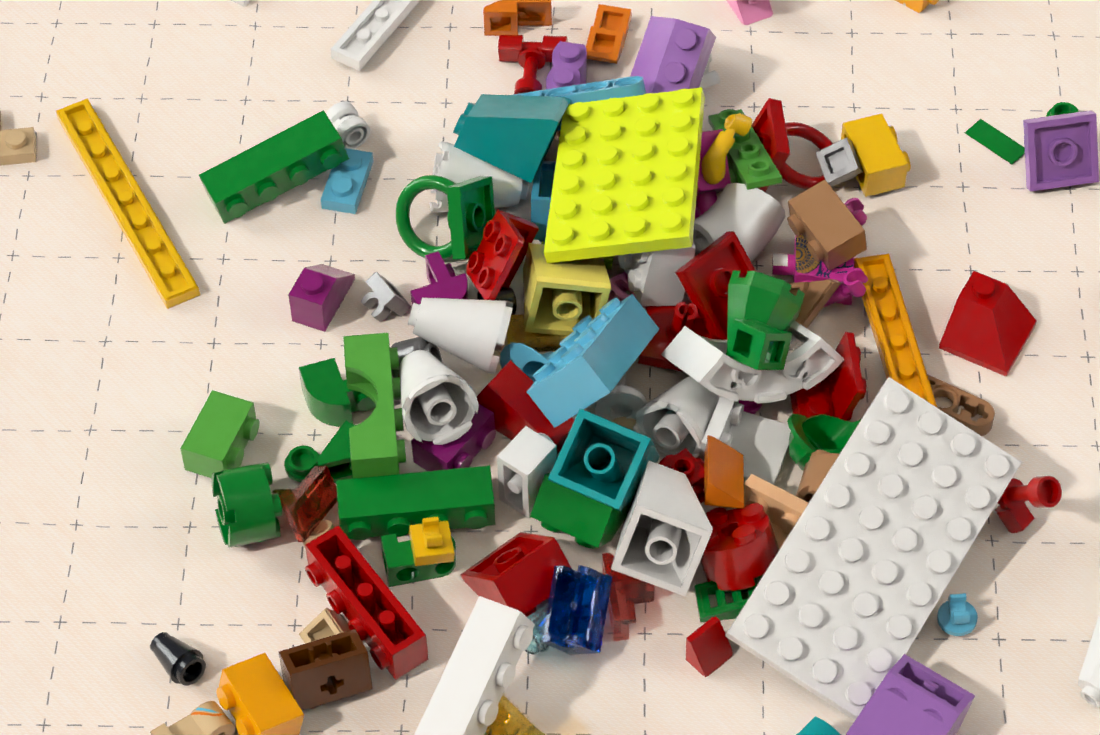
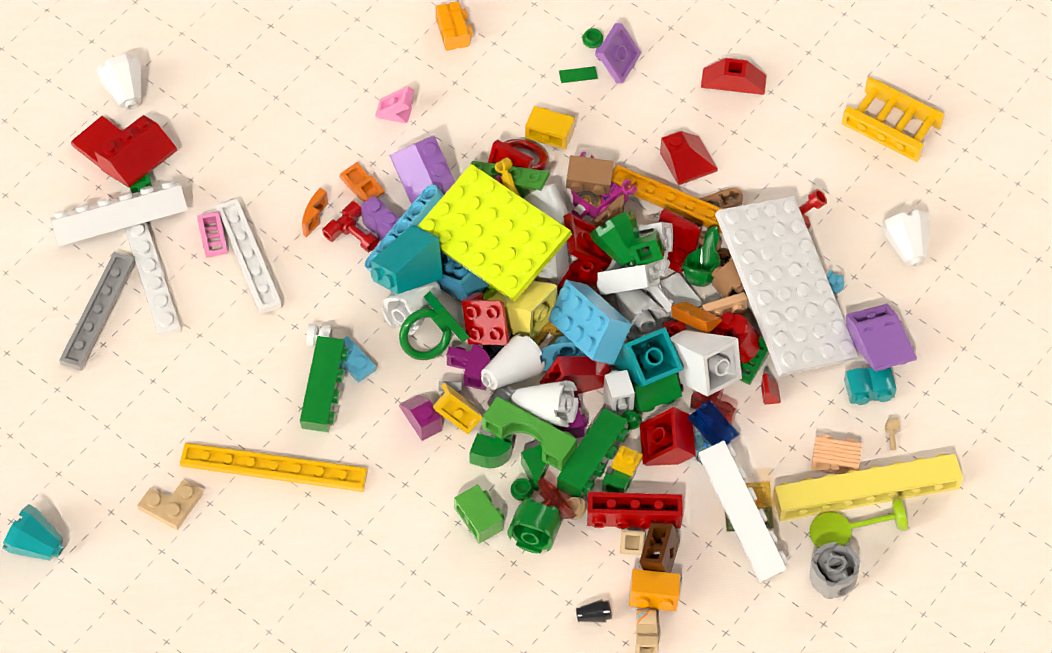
camera: 55 degrees left, 5 degrees up
tile [816,137,863,187] -> none
none -> yellow panel [433,382,482,434]
none -> green plate [621,410,642,430]

